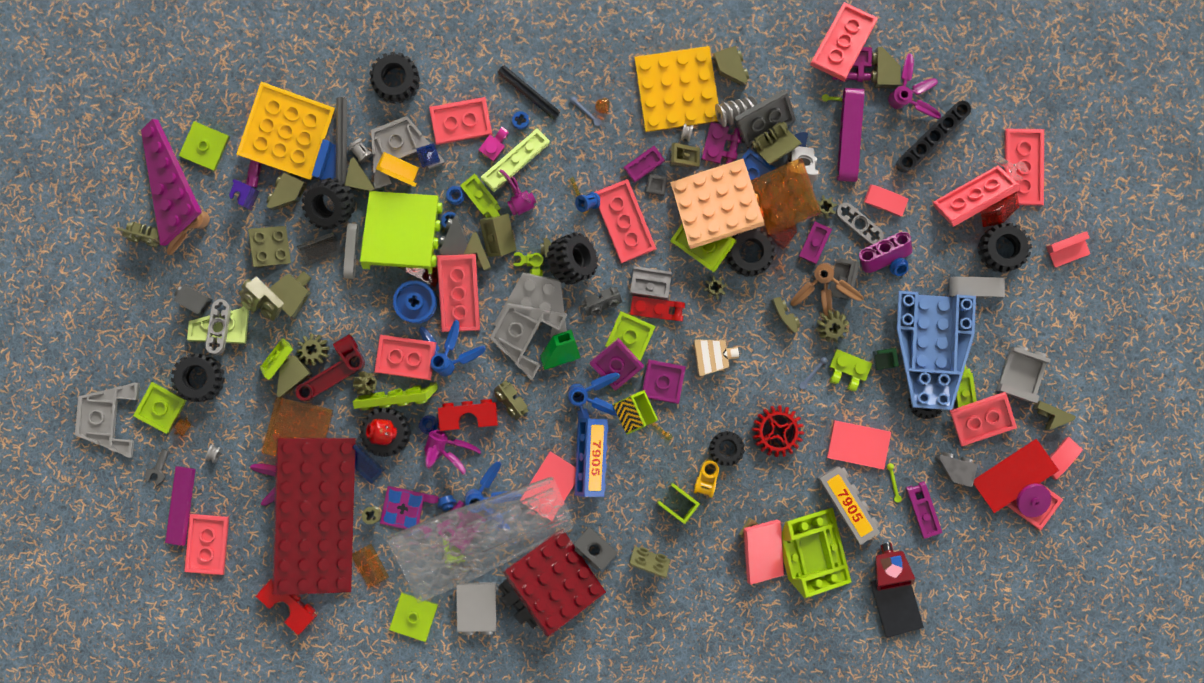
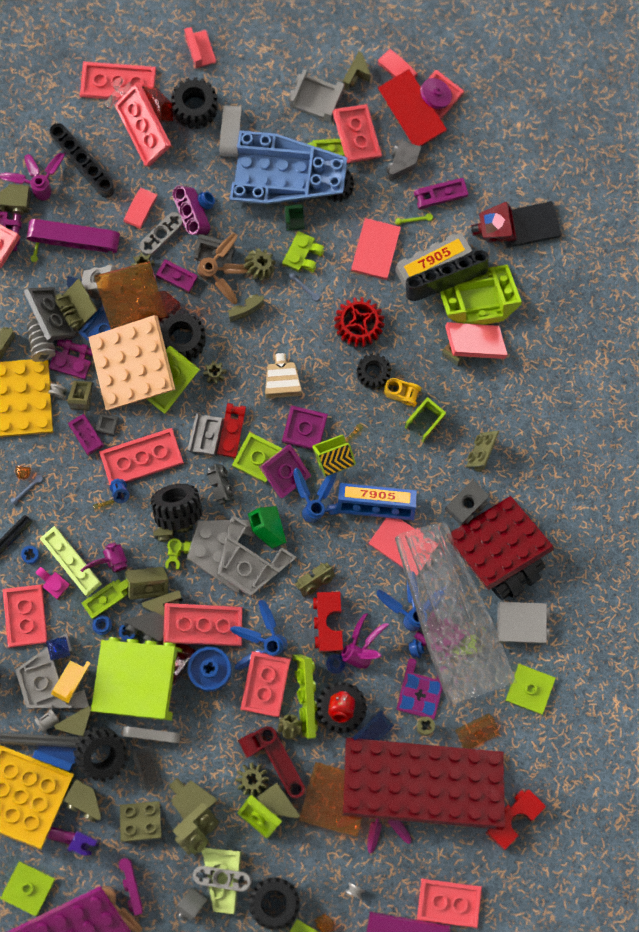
camera: 90 degrees left, 10 degrees down
none -> magenta plate [118,858,144,915]
none -> black beam [406,250,489,301]

